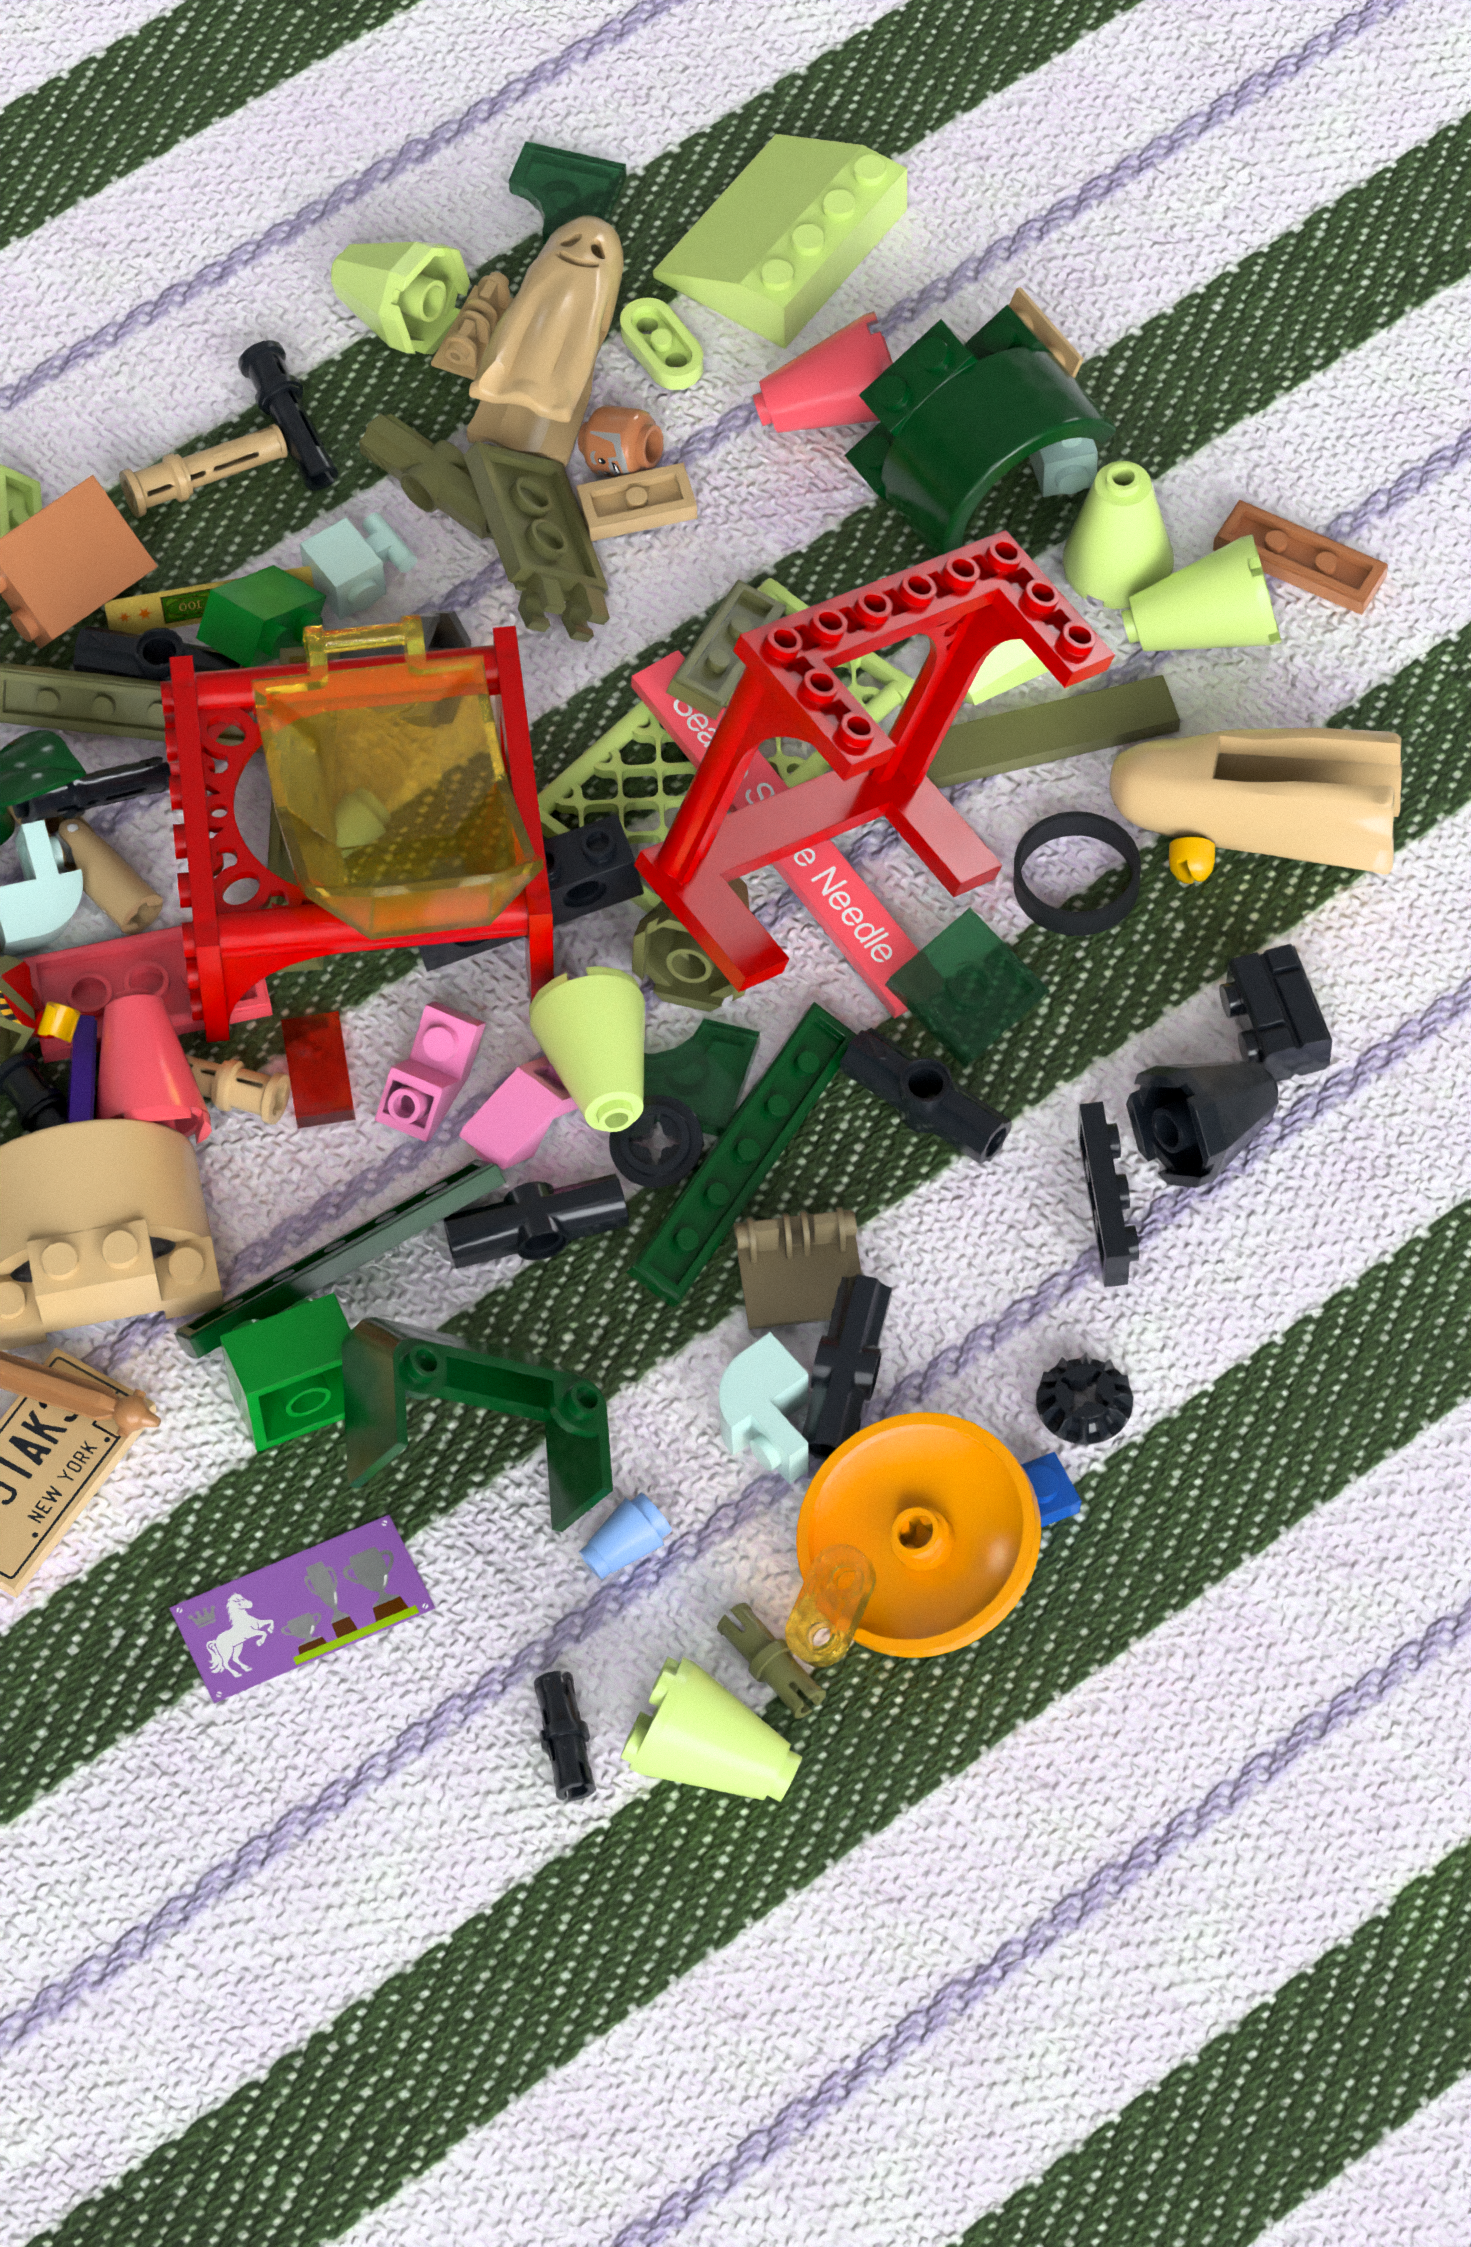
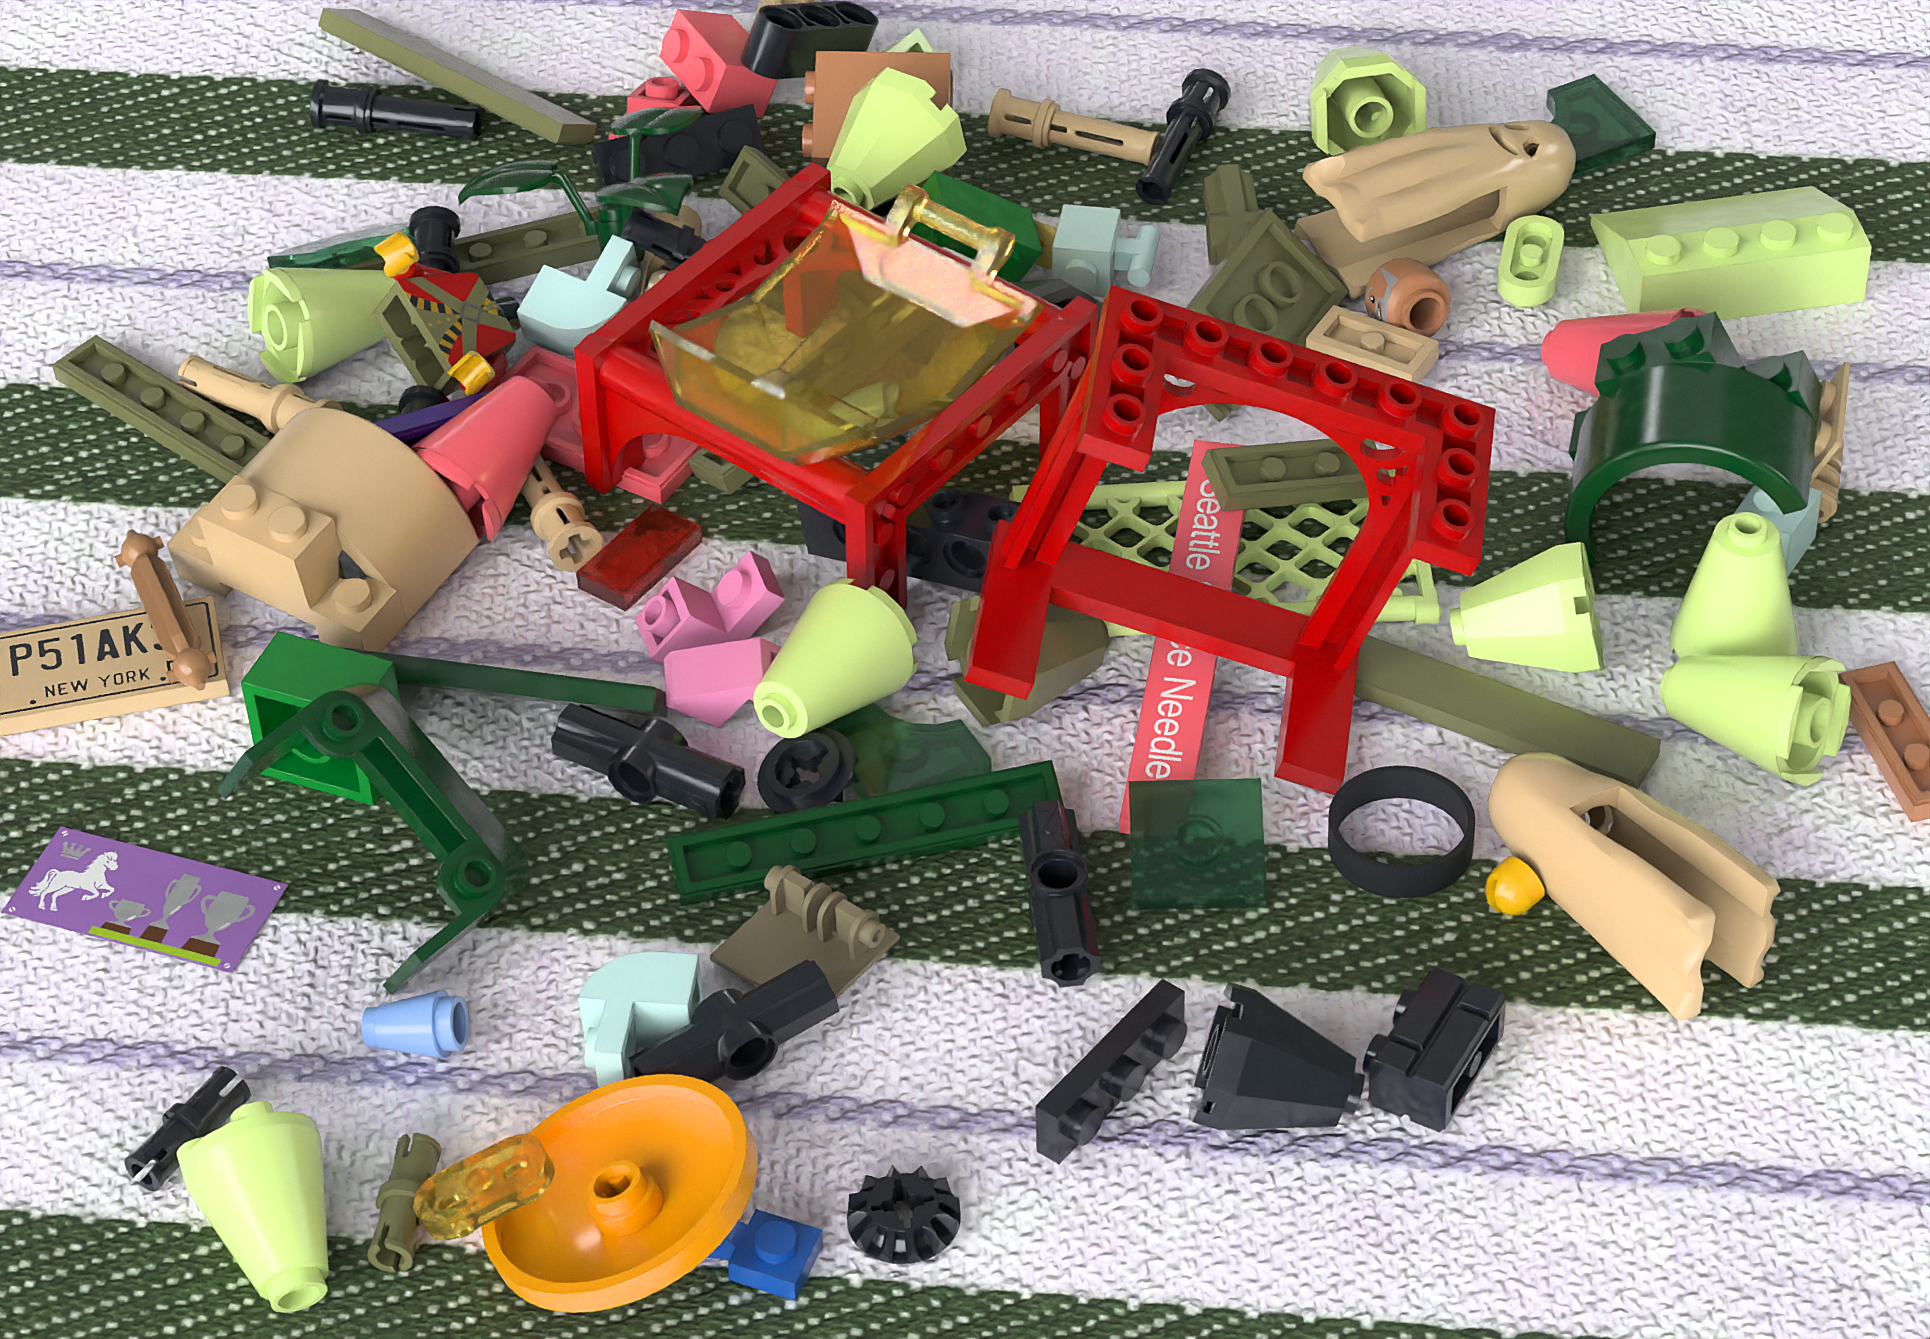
camera: 45 degrees right, 15 degrees down
none -> yellowish green cone [826,67,967,211]

